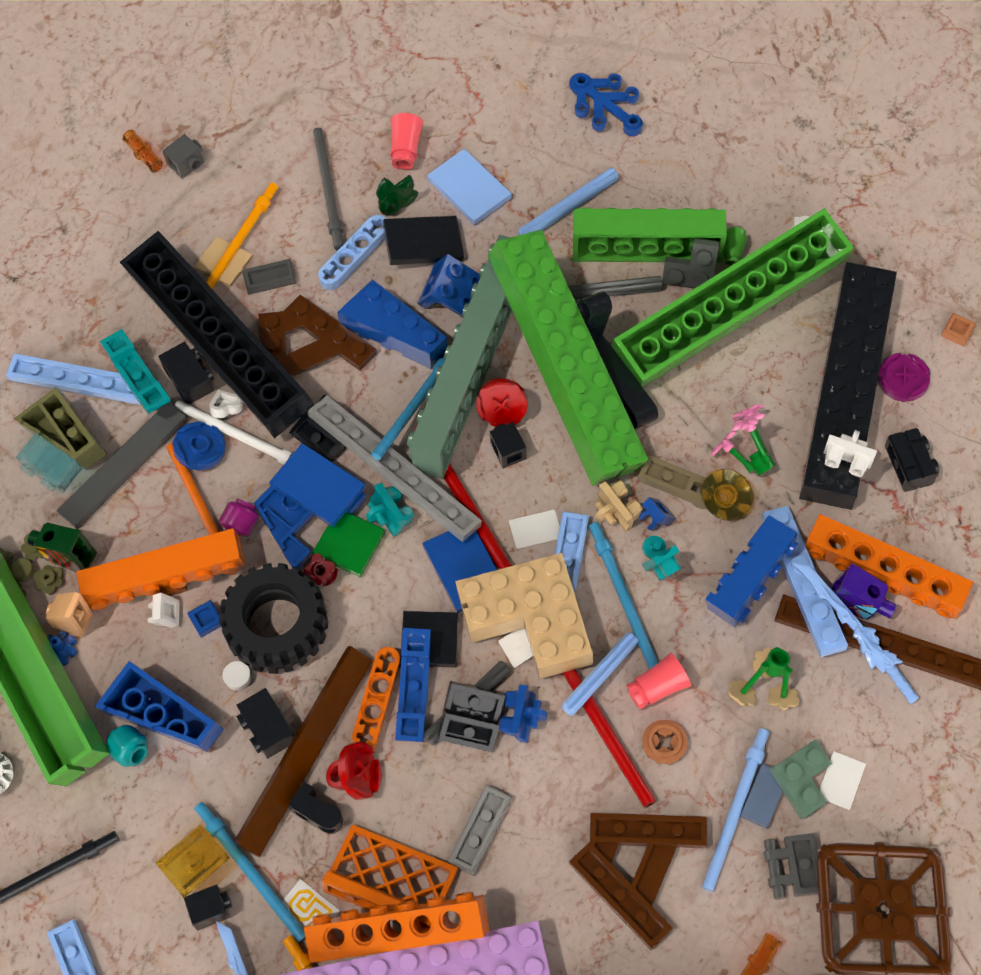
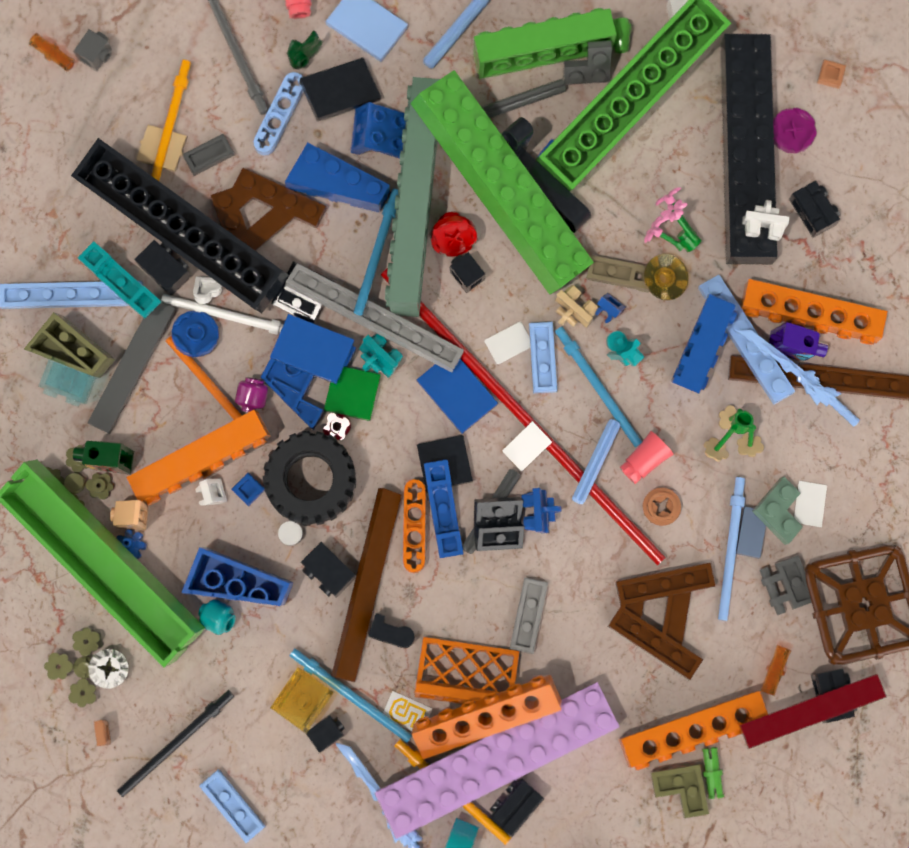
camera: 20 degrees left, 15 degrees up
red tile [326,742,382,800] -> none
tan piece [455,553,593,679] -> none

